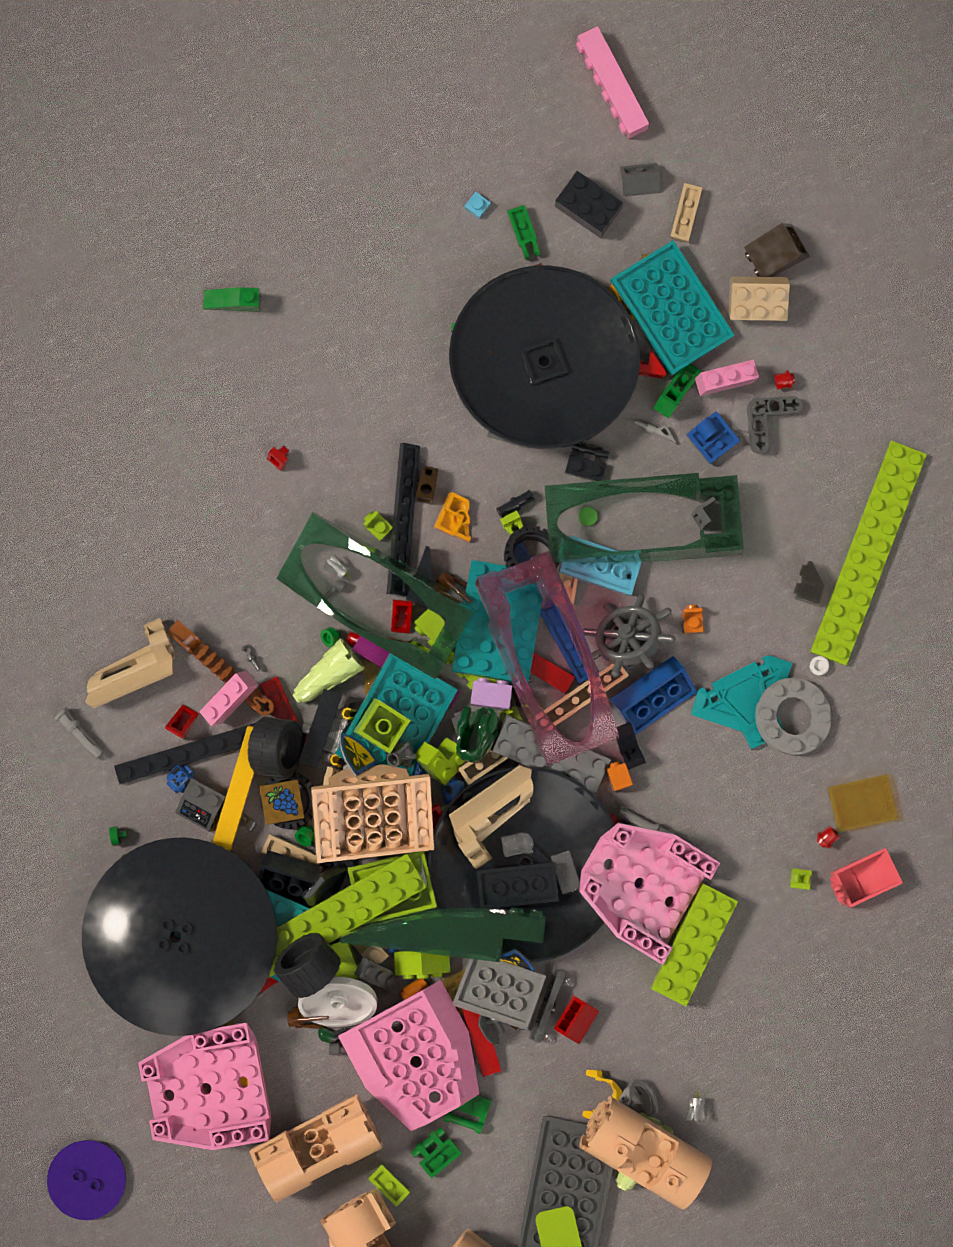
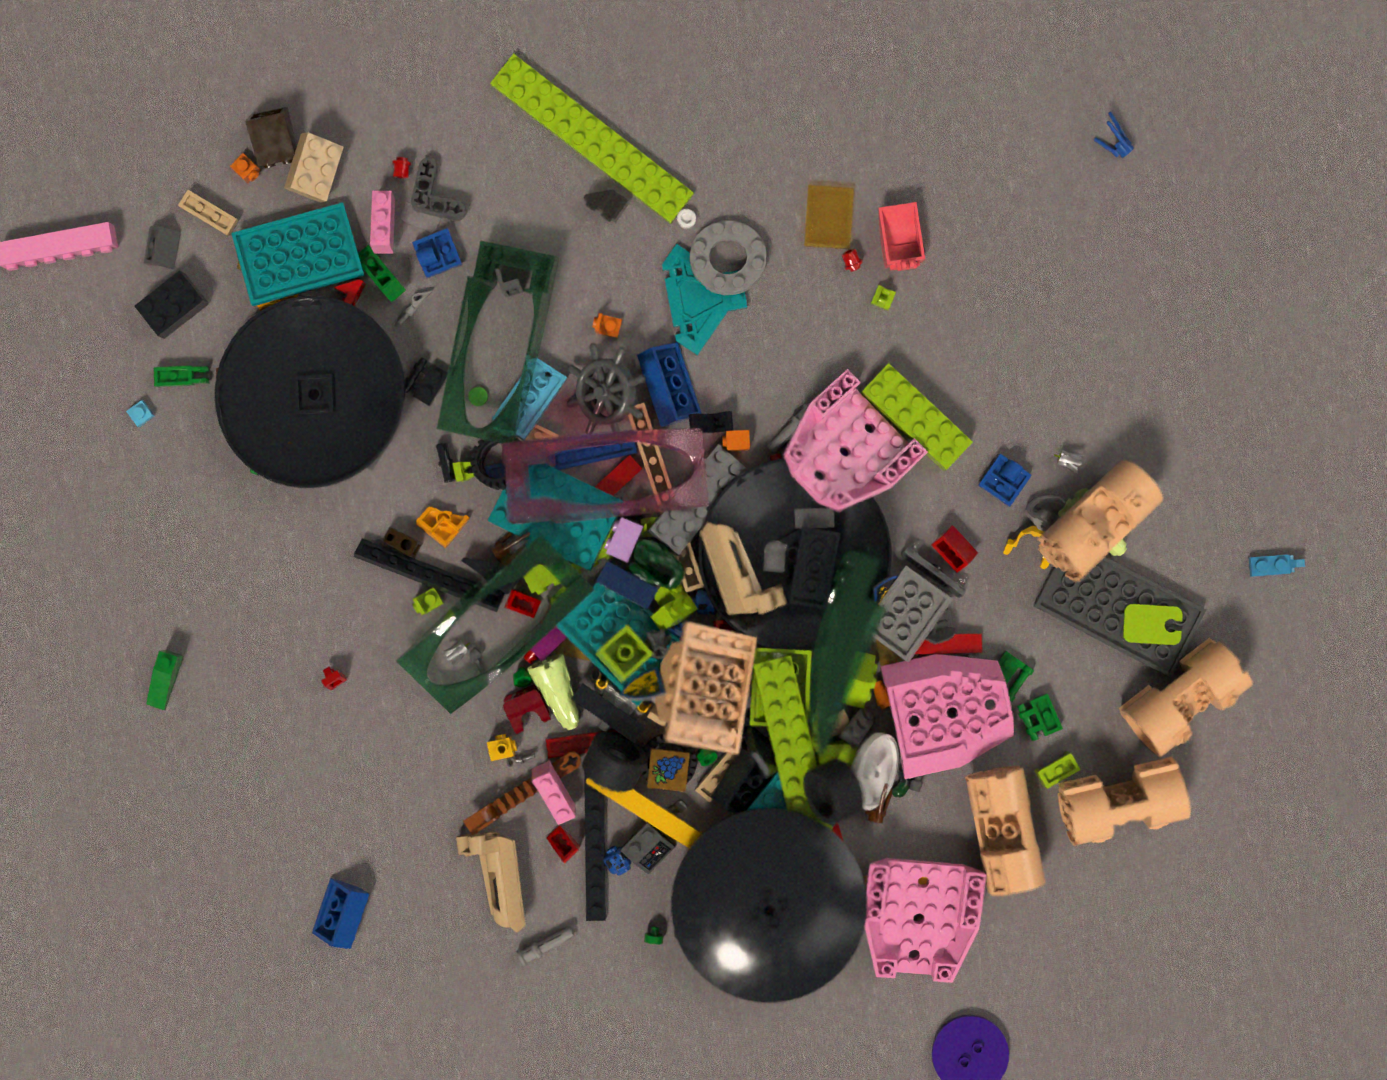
camera: 75 degrees left, 5 degrees up
none -> orange bracket [230,153,261,183]
none -> blue slope [312,878,369,949]
none -> yellow brick [487,734,517,761]
none -> dark red piece [503,684,551,734]
none -> dark blue panel [596,561,658,609]
none -> blue plate [978,454,1032,507]

